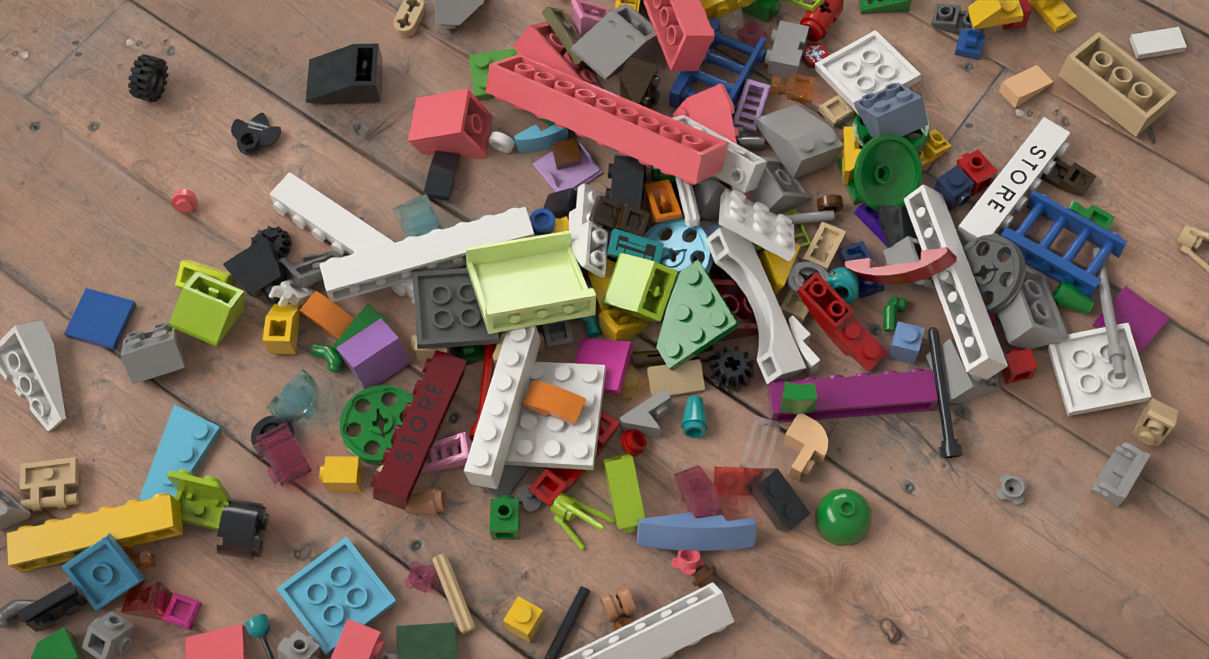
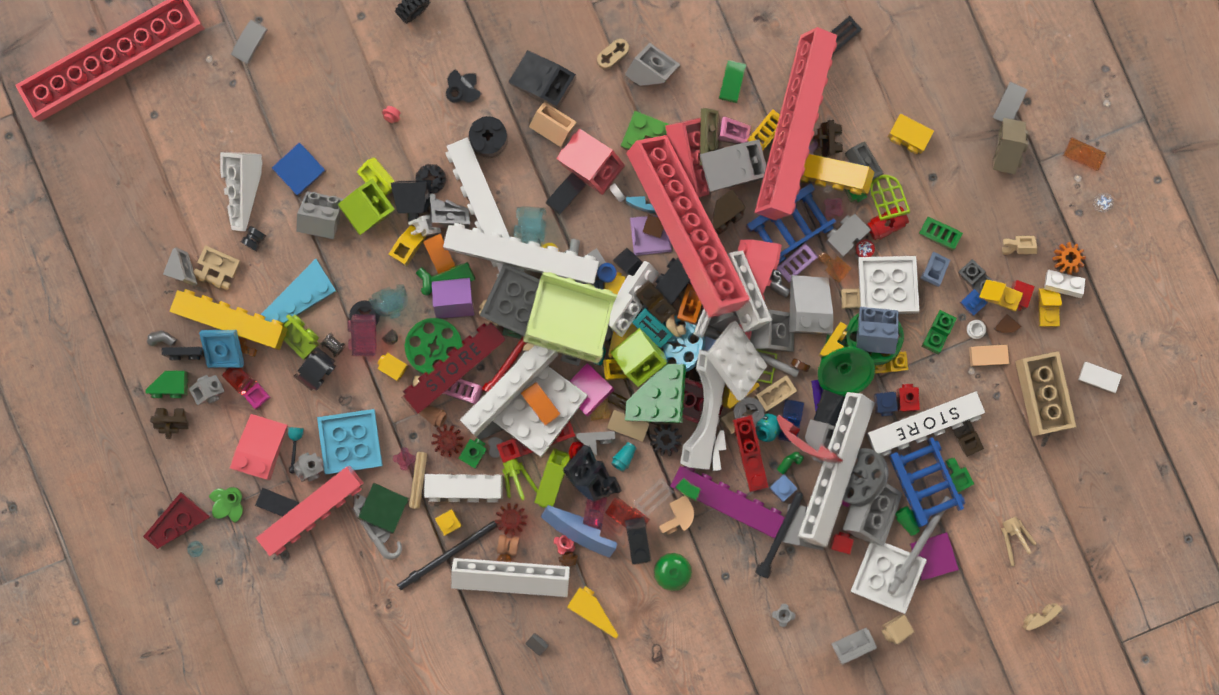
camera: 30 degrees right, 20 degrees up
none -> black wheel [240,226,266,252]
none -> clear smoke bush [320,333,346,358]
none -> clear smoke hinge [381,328,398,345]
none -> white wedge [424,474,503,503]
none -> clear red gear [431,424,464,457]
none -> black brick [469,116,508,158]
none -> clear red gear [495,503,528,535]
none -> light nougat piece [529,102,576,147]
none -> black slope [563,445,622,502]
none -> yellow slope [567,586,618,638]
none -> tan arm [665,313,687,337]
none -> sand blue slope [920,252,950,287]
none -> green slope [921,310,957,355]
none -> white plate [967,320,986,339]
none -> reddish brown tile [994,314,1022,333]

